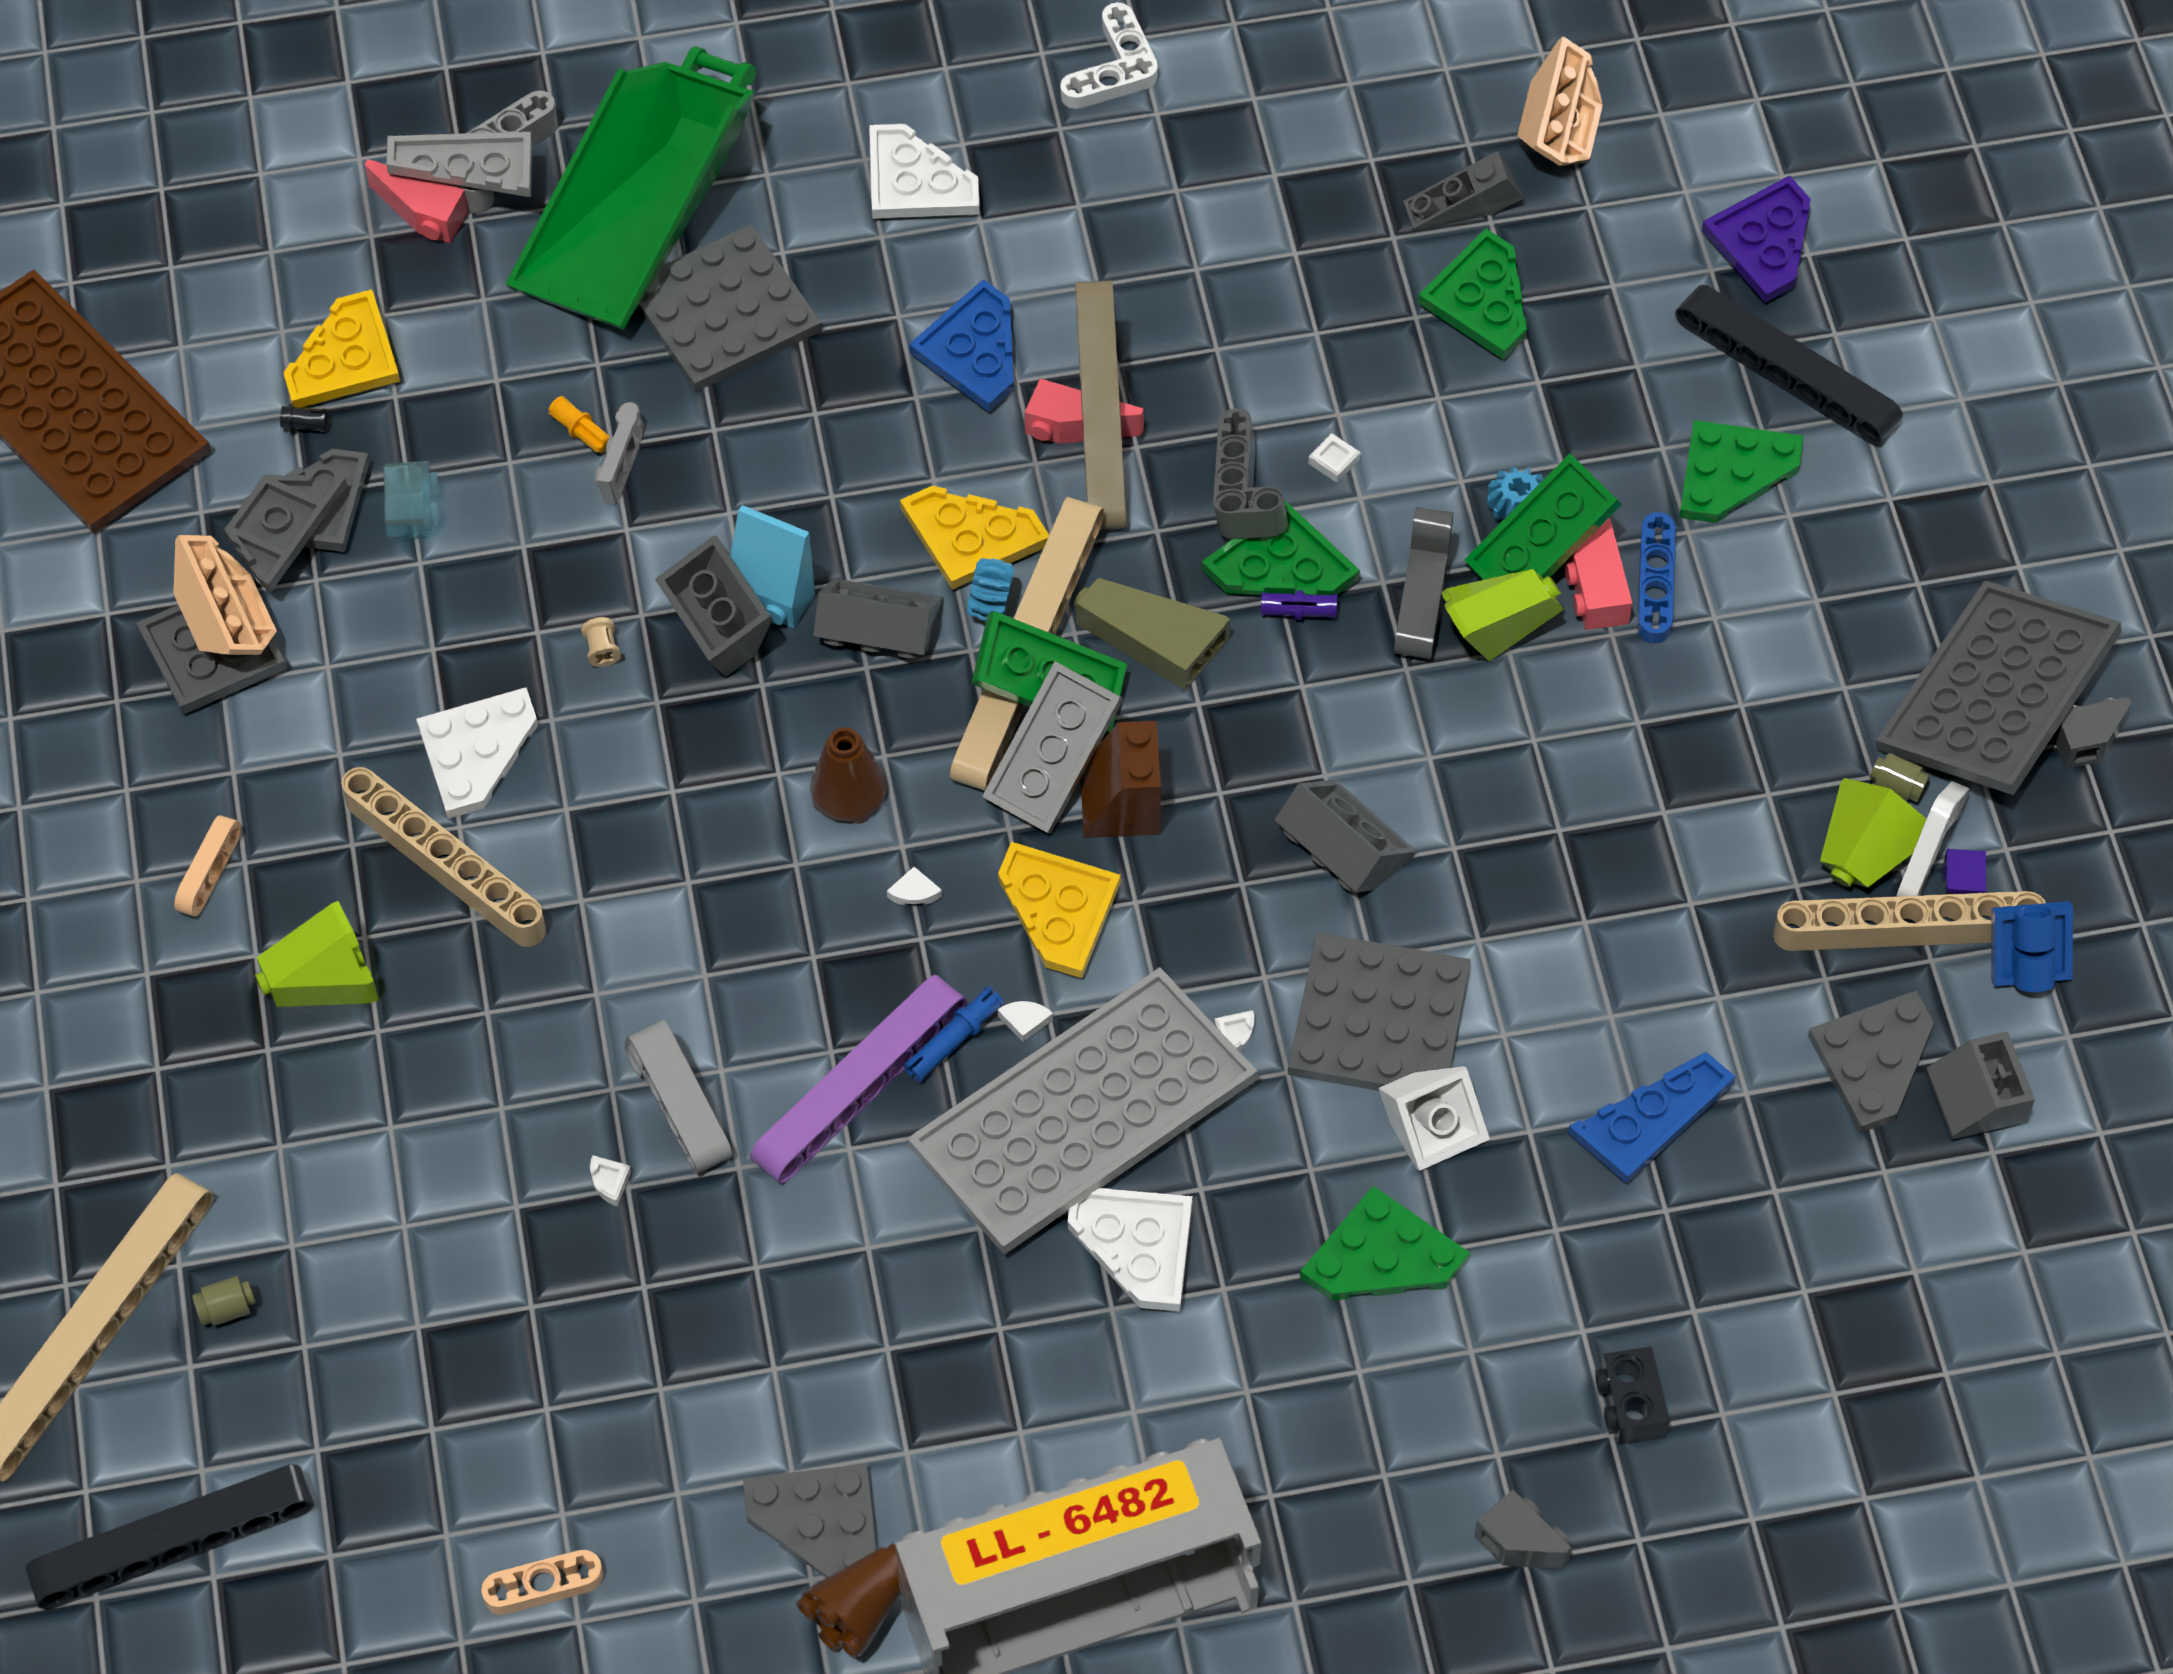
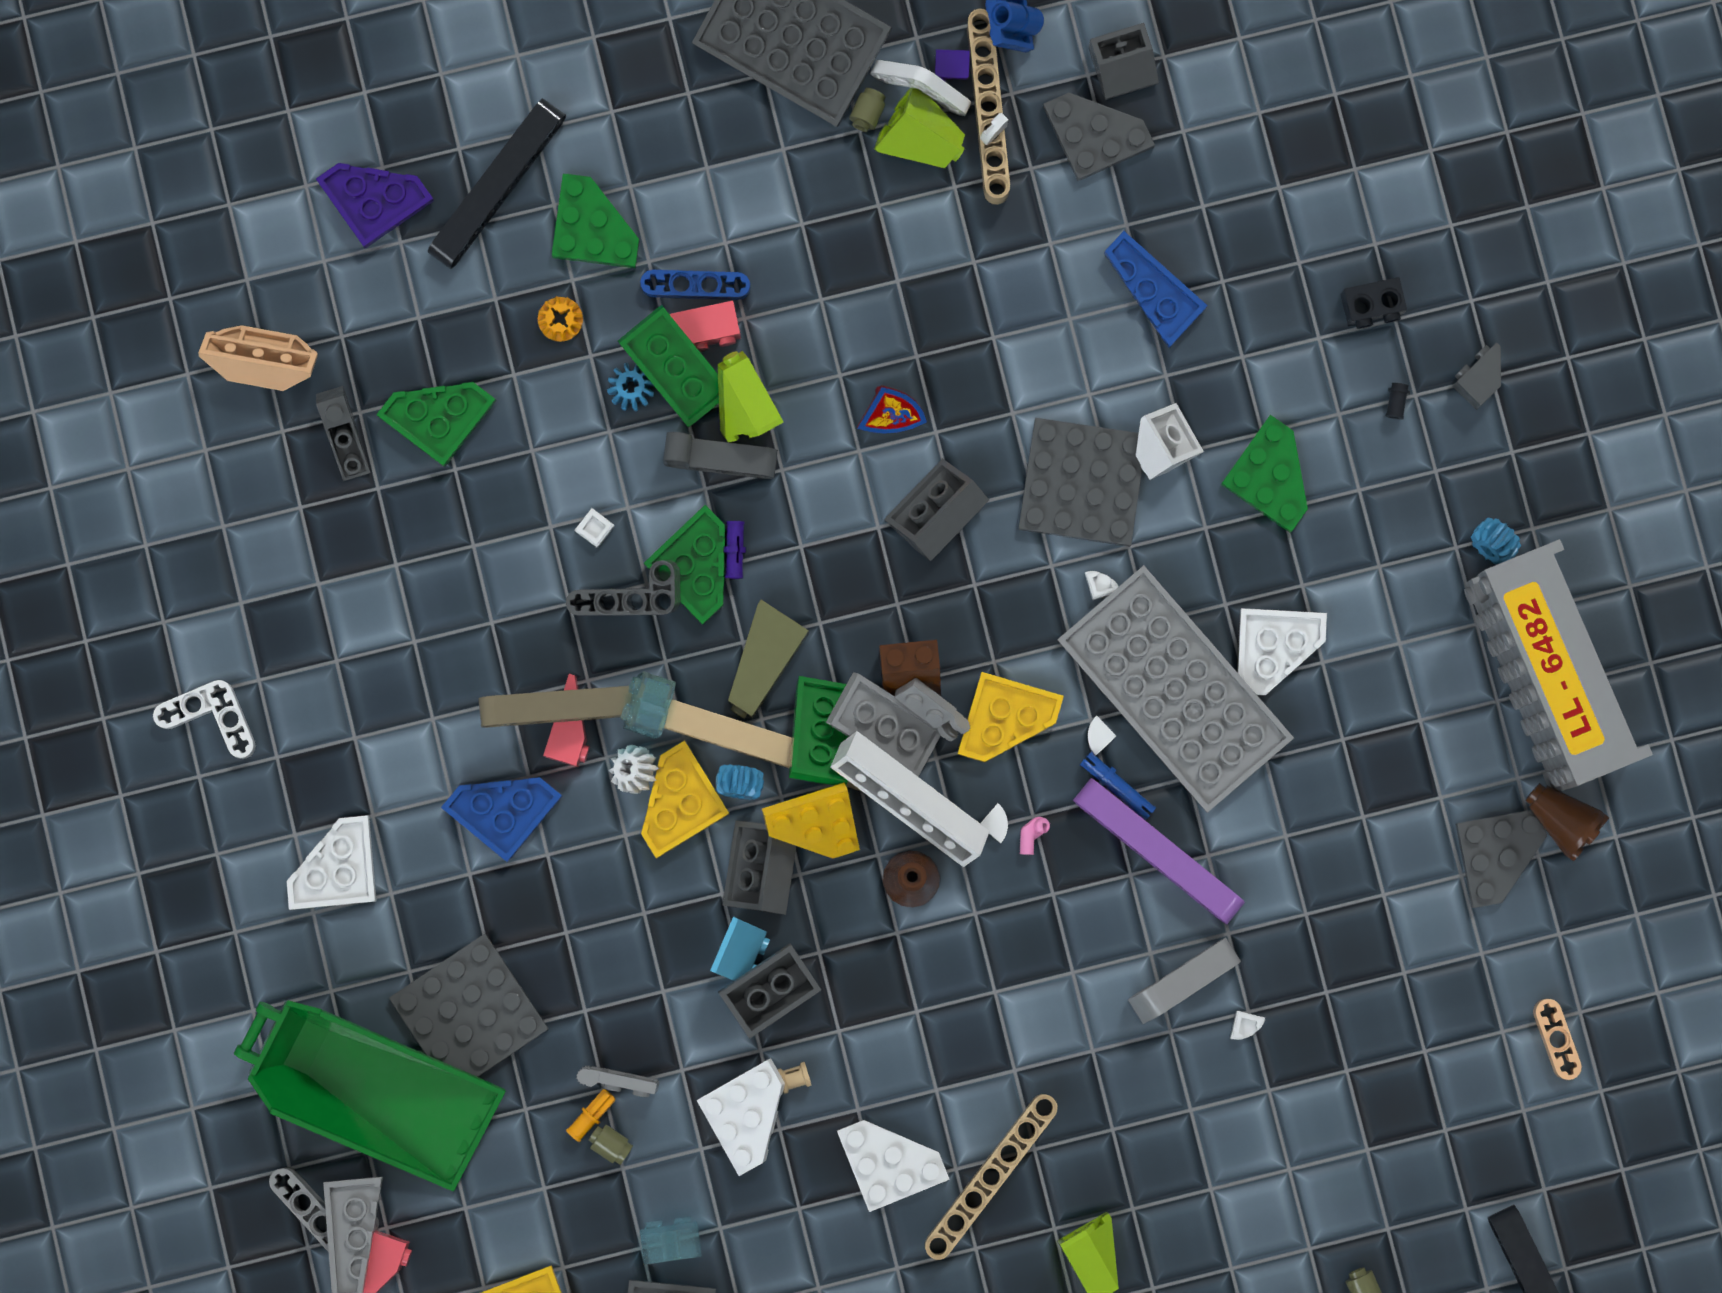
camera: 95 degrees left, 25 degrees up
none -> light orange gear [538,296,583,342]
none -> olive brick [589,1124,633,1165]
none -> white gear [608,745,659,794]
none -> clear light blue brick [621,671,676,739]
none -> white plate [697,1058,785,1176]
none -> yellow plate [762,783,860,859]
none -> white brick [830,731,990,867]
none -> shield [857,385,927,433]
none -> light grey hinge [894,678,970,741]
none -> white tile [980,113,1008,145]
none -> bright pink arm [1020,817,1050,855]
none -> black pin [1385,383,1410,420]
none -> dark azure gear [1471,518,1521,565]

